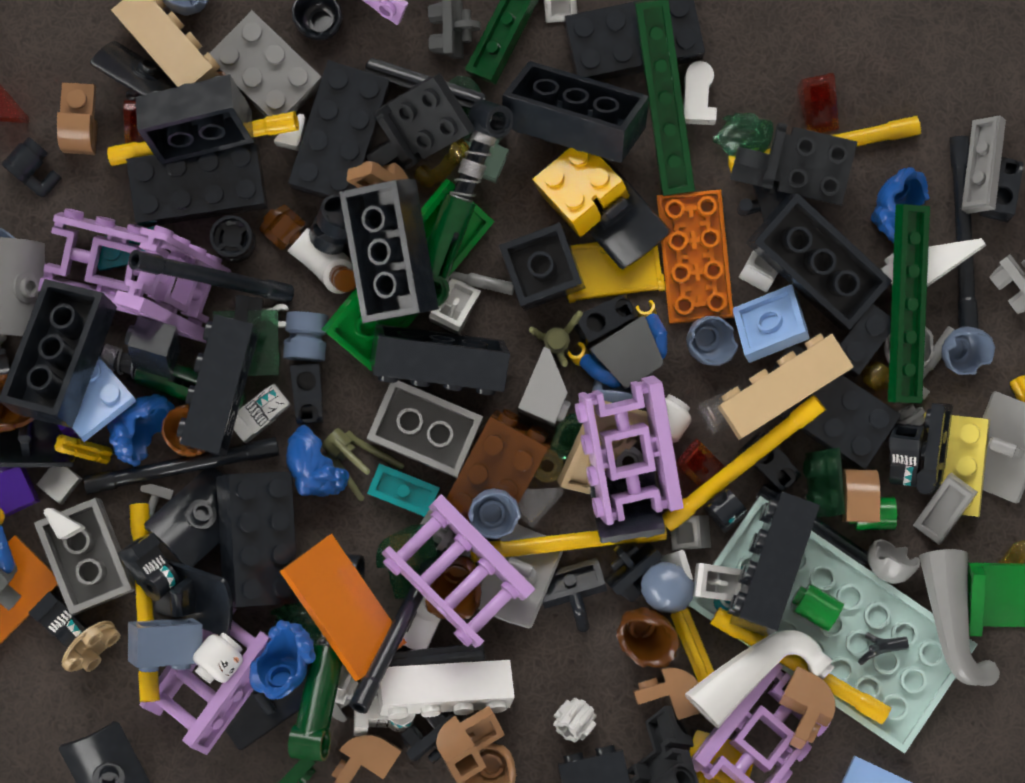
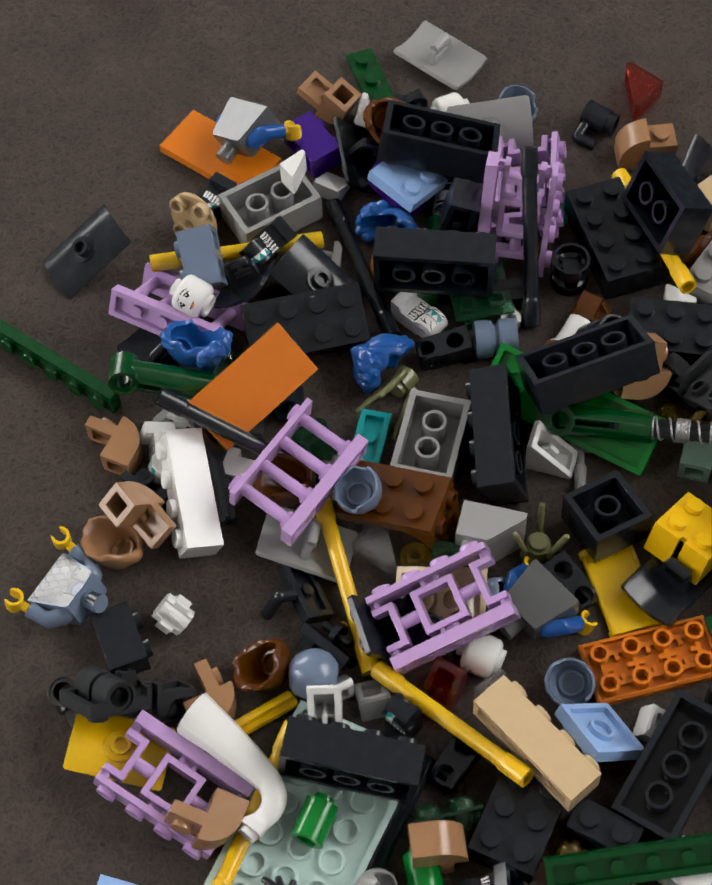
camera: 85 degrees right, 25 degrees down
yellow axle [54,434,113,464] -> none

